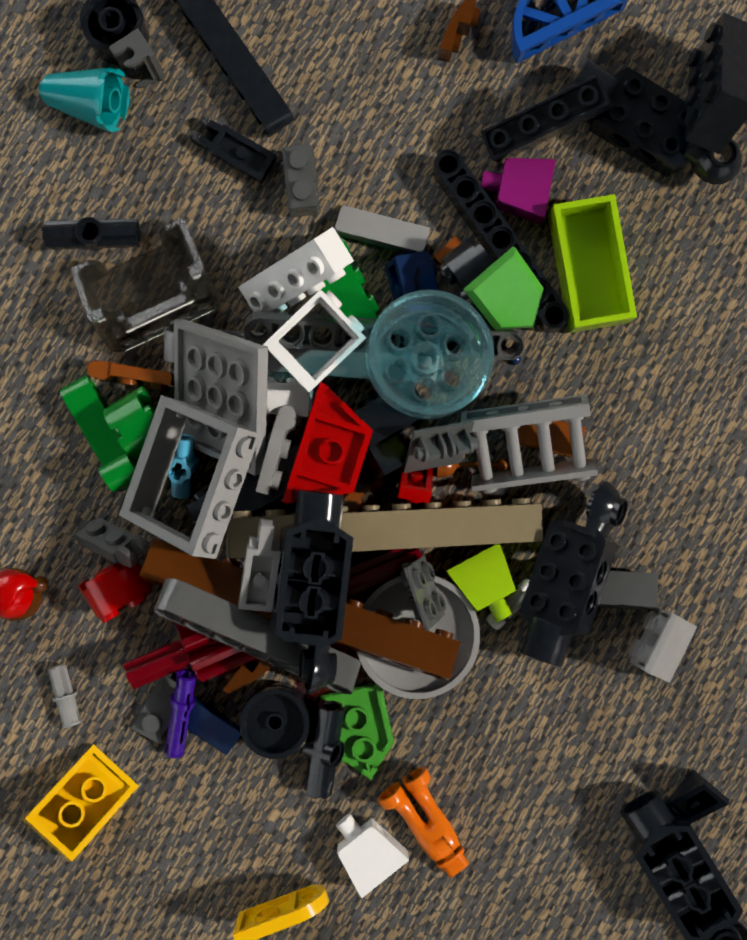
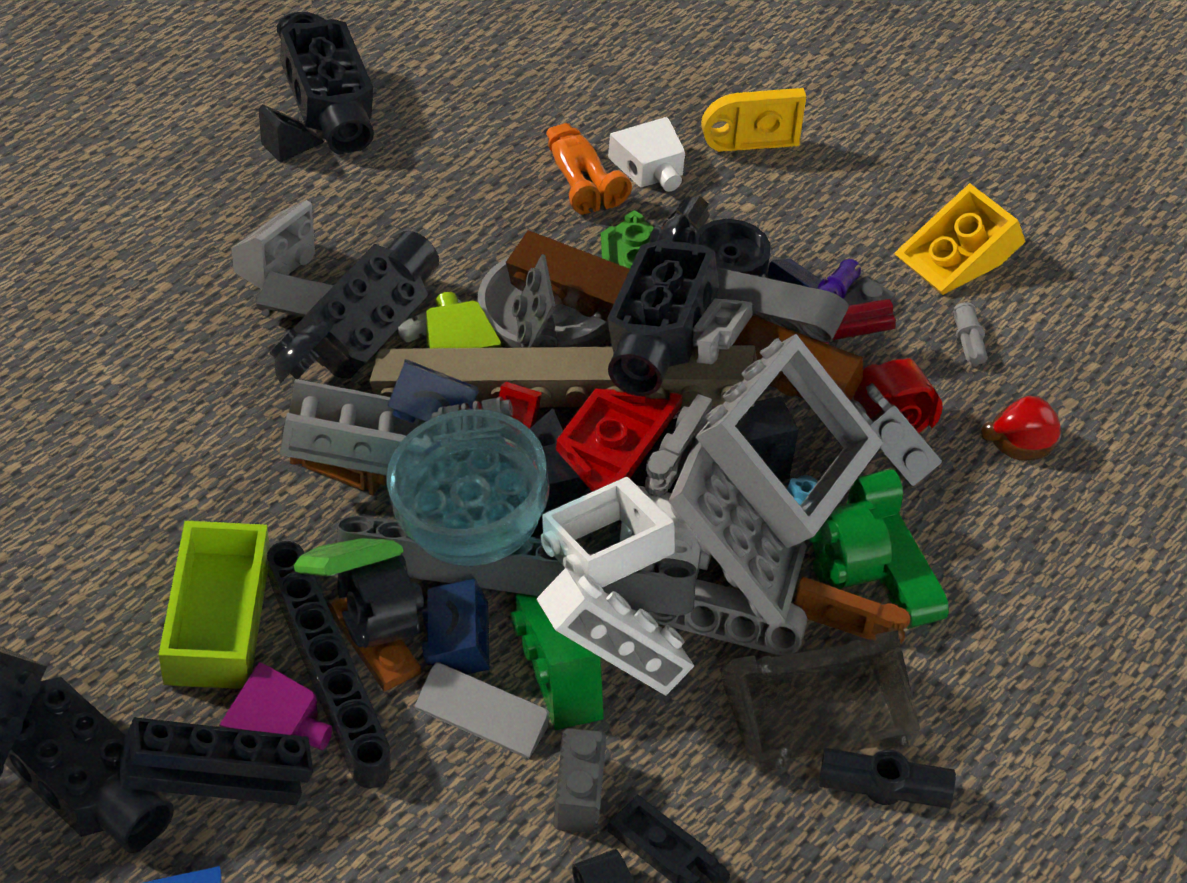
camera: 170 degrees left, 40 degrees down
none -> dark blue brick [388,358,479,433]

